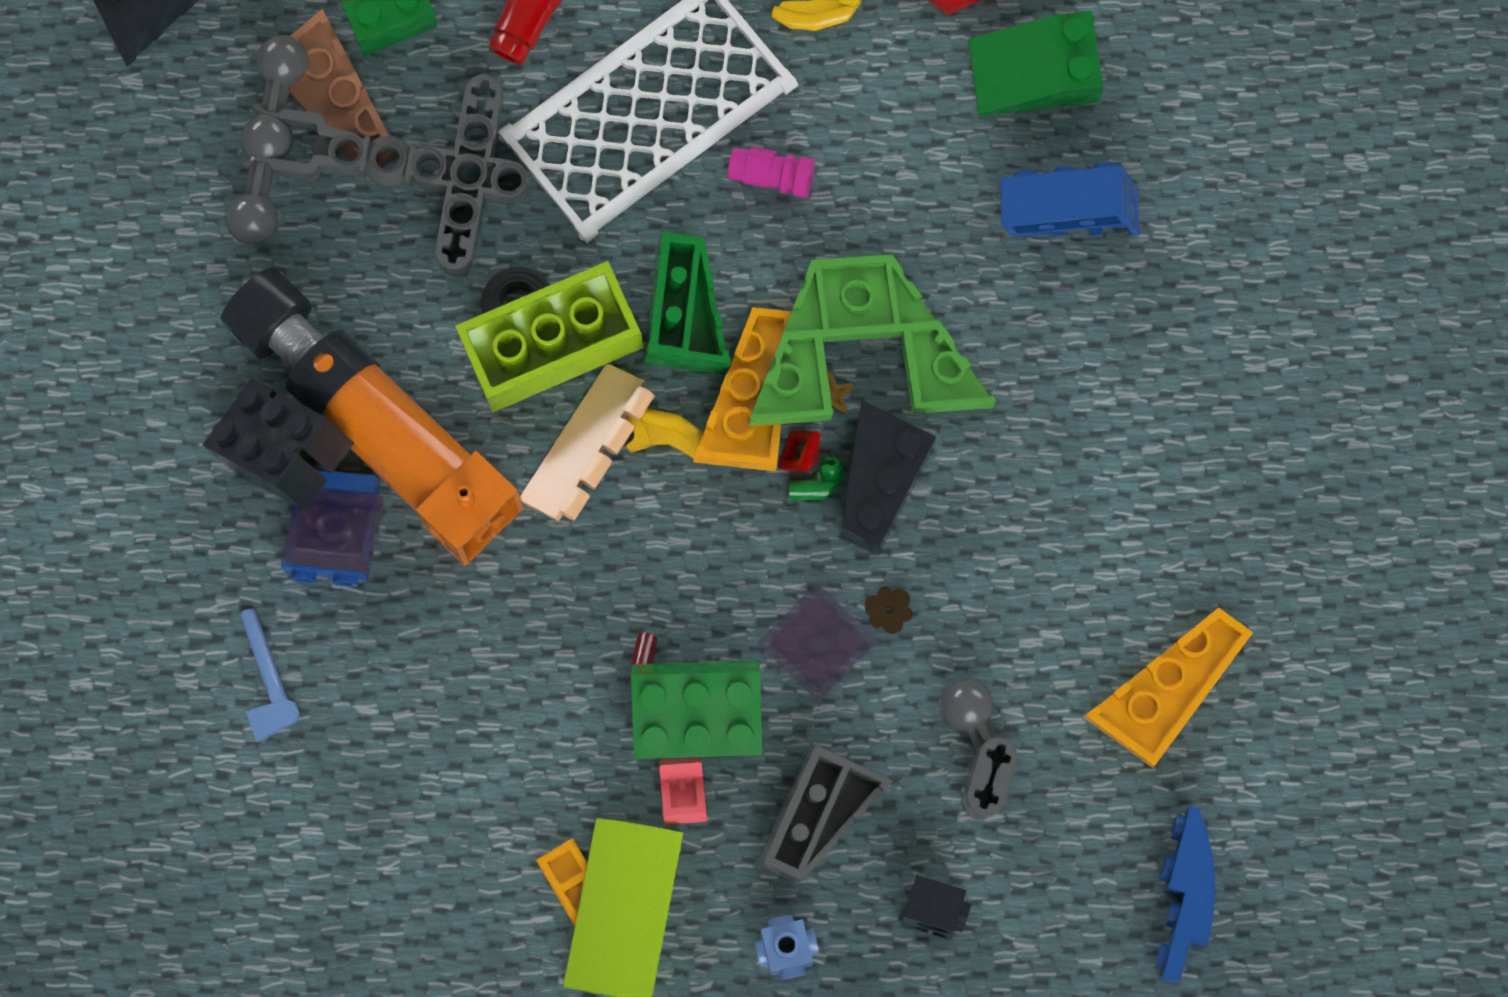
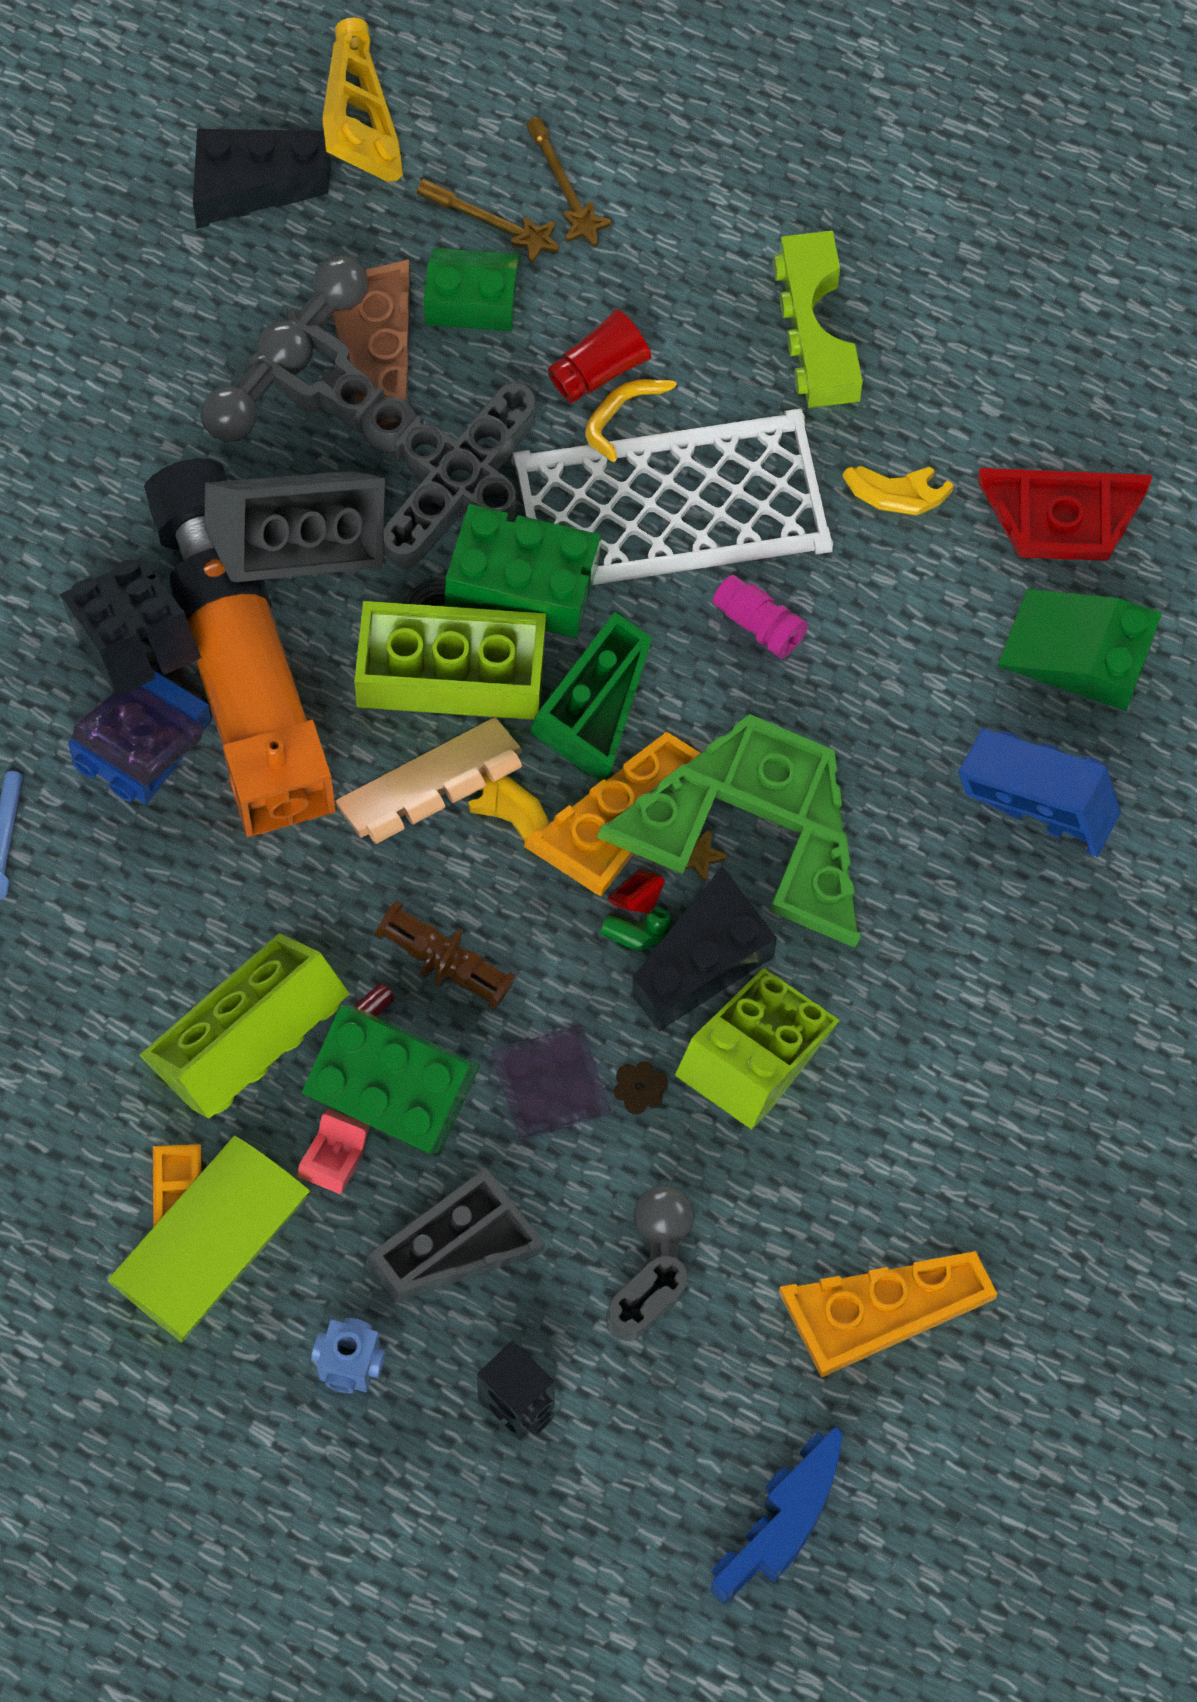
camera: 25 degrees right, 10 degrees down
none -> lime slope [139,933,350,1119]
none -> dark grey slope [204,471,385,582]
none -> reddish brown piece [374,901,516,1011]
none -> green piece [445,504,601,638]
none -> yellow animal [585,379,677,462]
none -> lime slope [675,968,840,1130]

